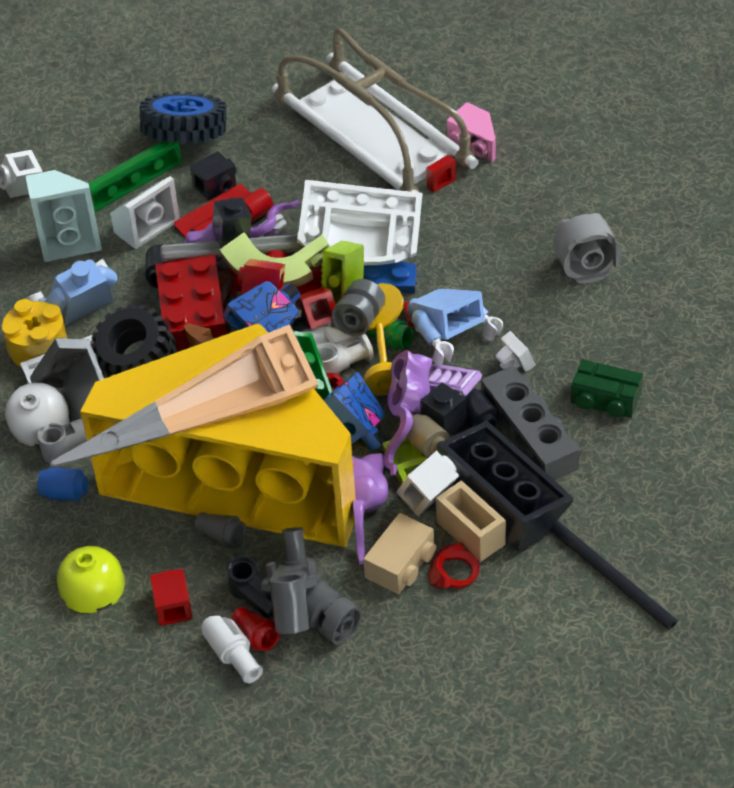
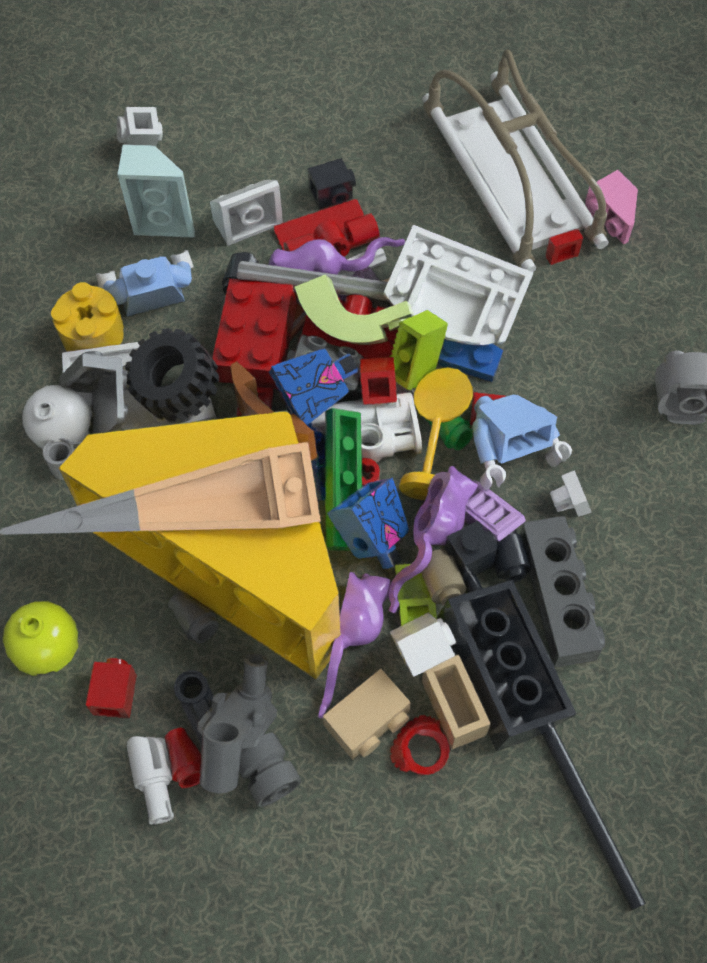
camera: 15 degrees right, 15 degrees up
blue brick [38,467,89,502] -> none
green brick [88,139,183,213] -> none
black wheel [139,92,226,144] -> none
black brick [212,197,252,248] -> none
red brick [237,259,286,295] -> none
dark grey wheel [332,279,385,336] -> none
dark green brick [571,359,643,418] -> none

